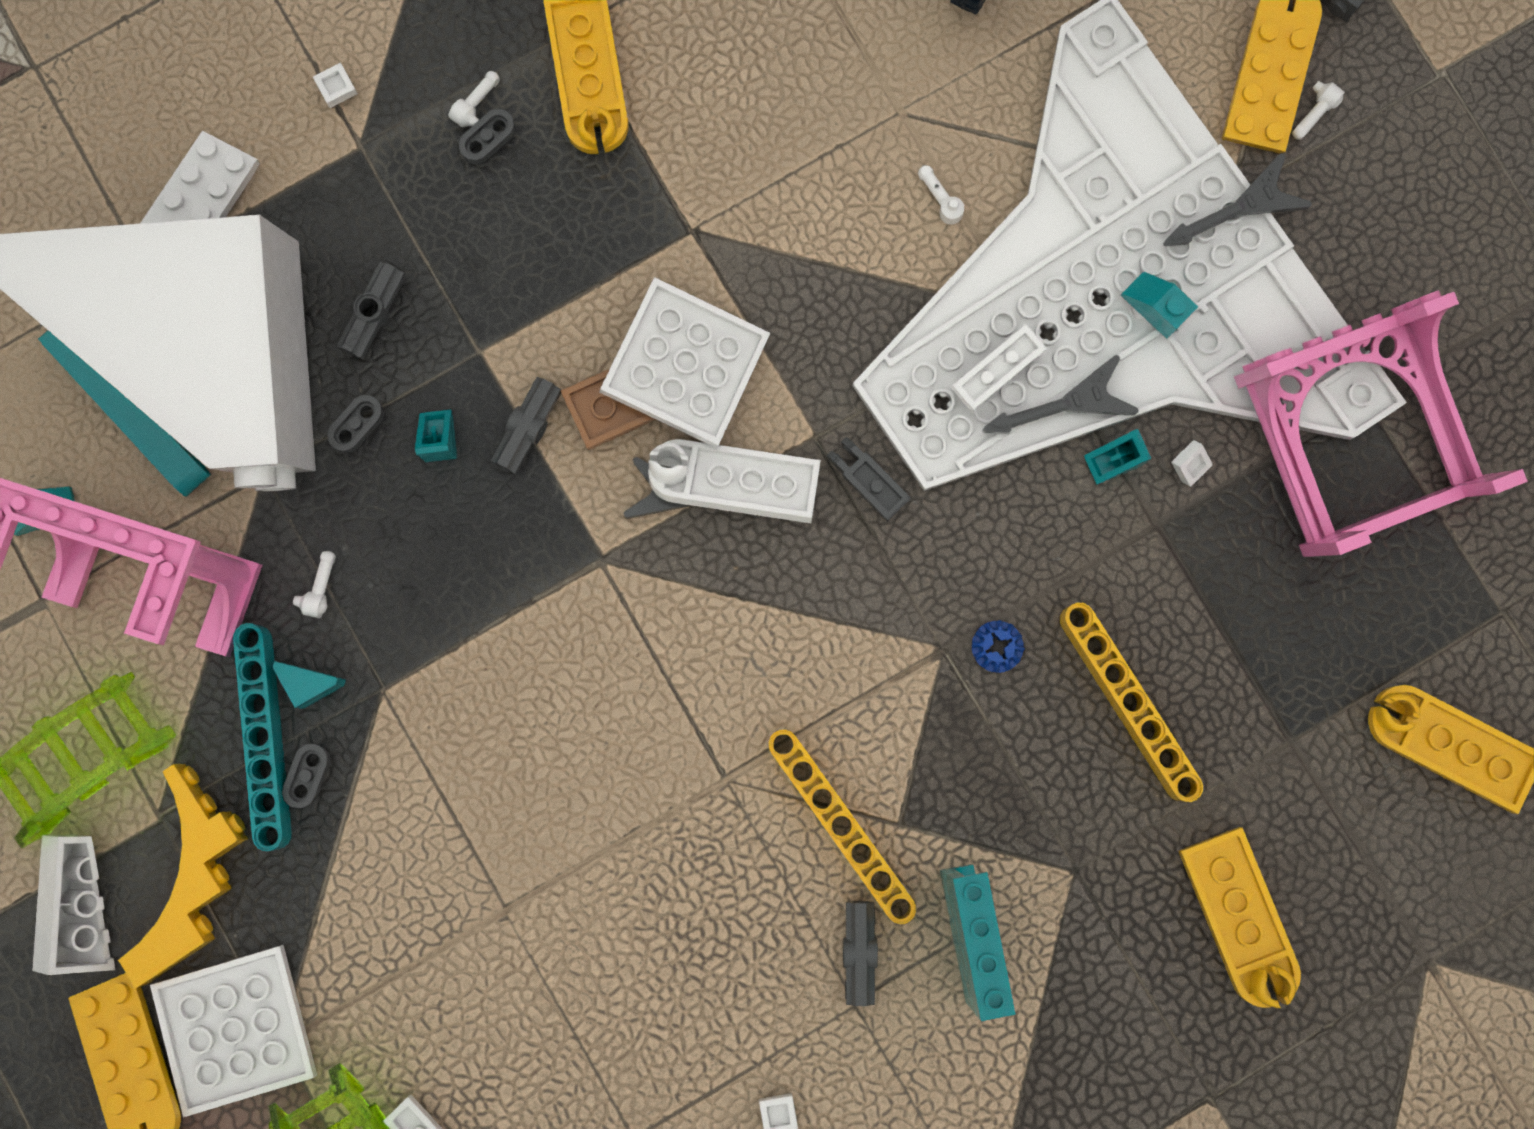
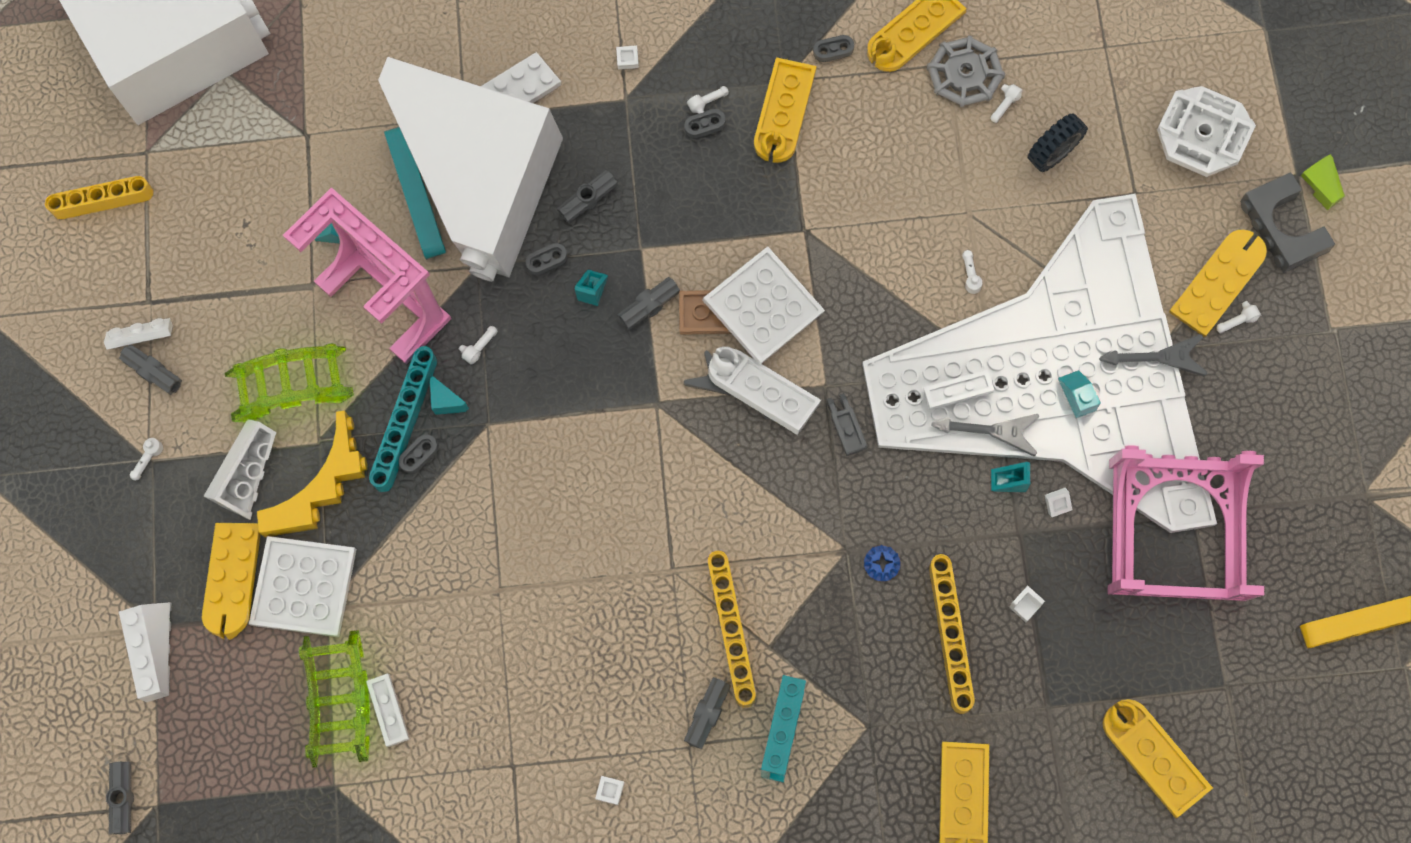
camera: 30 degrees right, 10 degrees down
none -> white panel [1009,586,1045,622]

